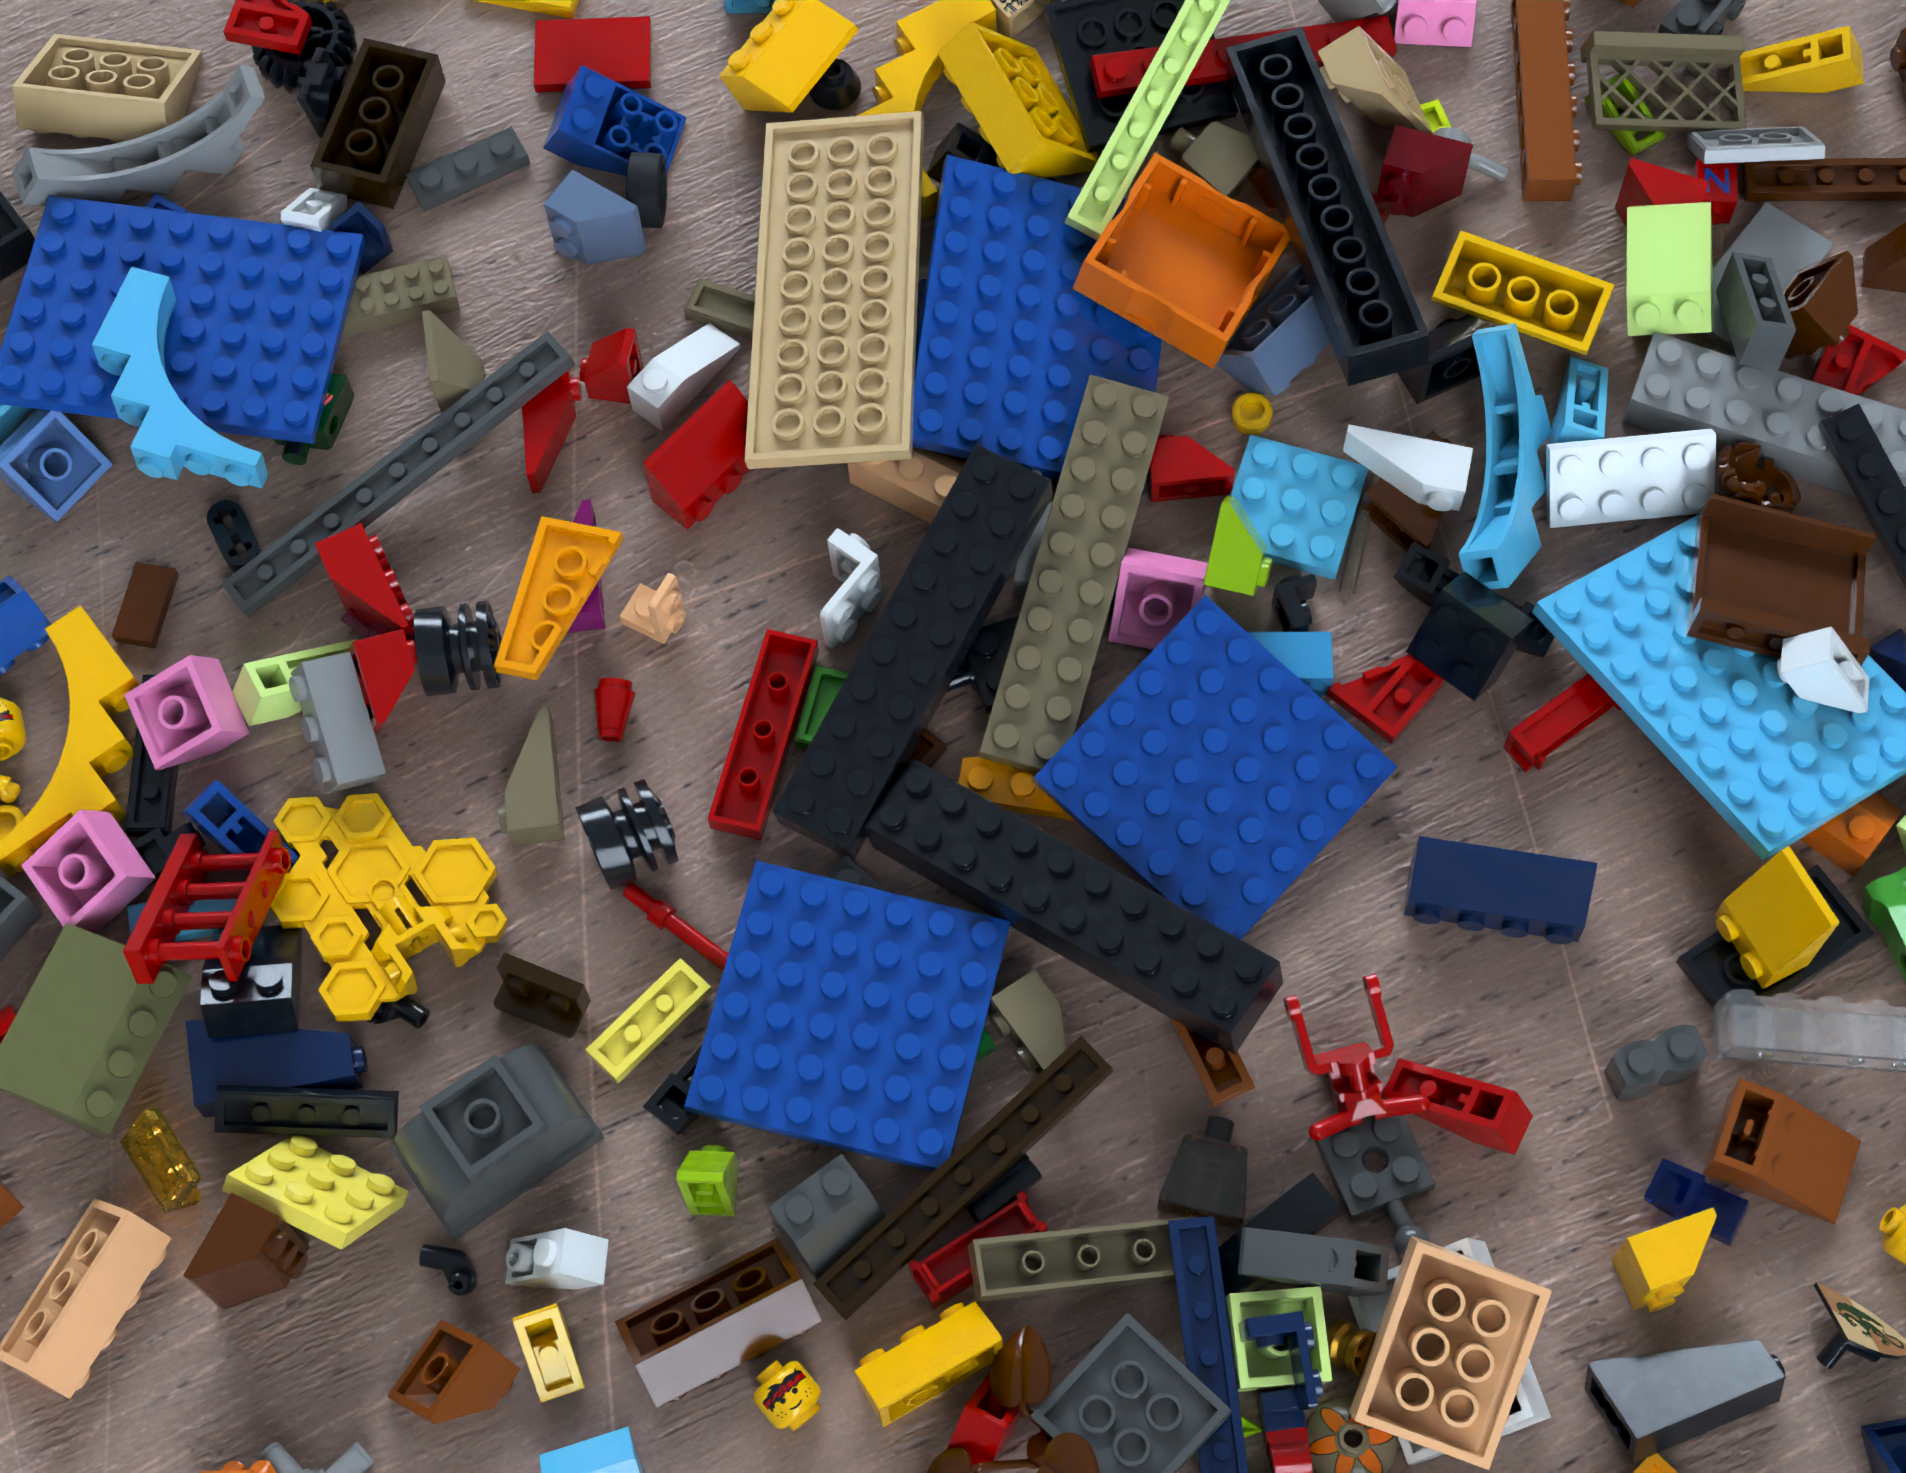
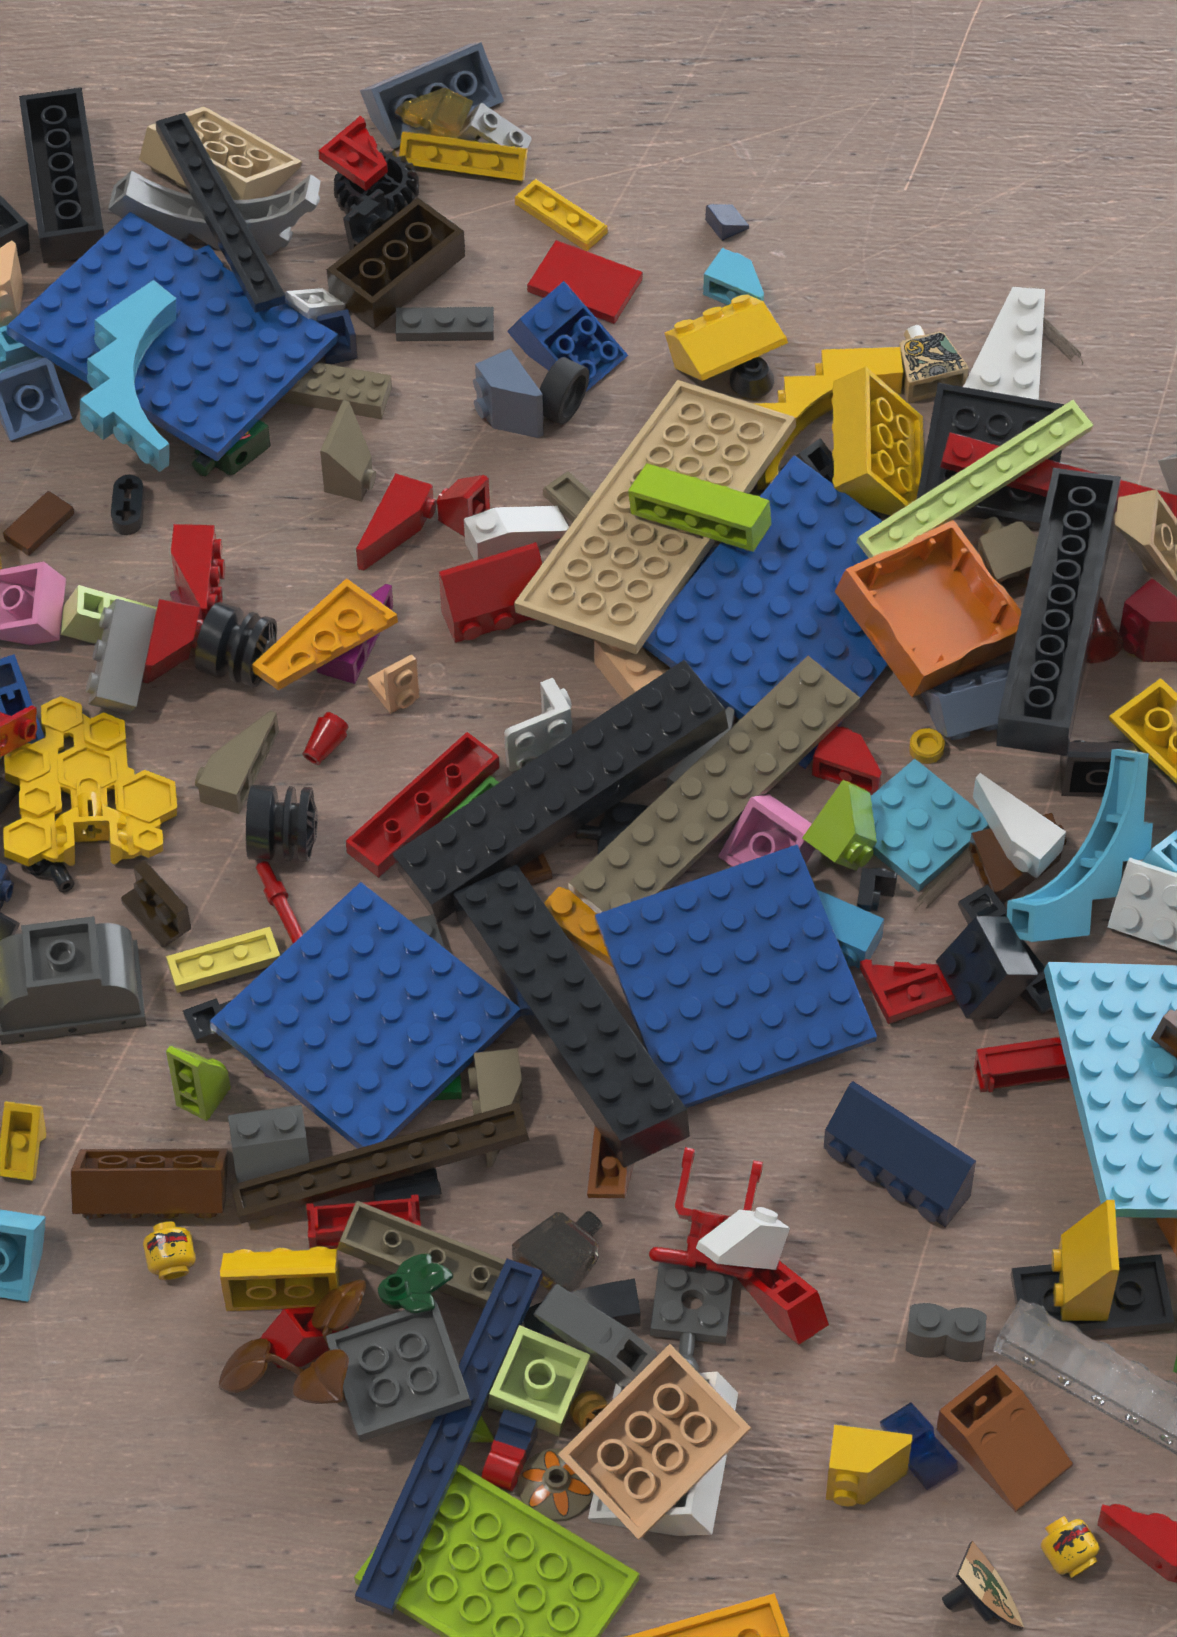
camera: 25 degrees right, 10 degrees down
dark grey plate [221,331,575,618] -> none
white slope [505,1228,609,1290] -> none
dark blue bracket [1238,1311,1322,1411] -> none
slope [1584,1340,1785,1463] -> none
none -> black plate [156,113,286,313]
none -> dark green plate [378,1254,453,1313]
none -> lime brick [628,463,772,552]
none -> white slope [696,1207,790,1270]

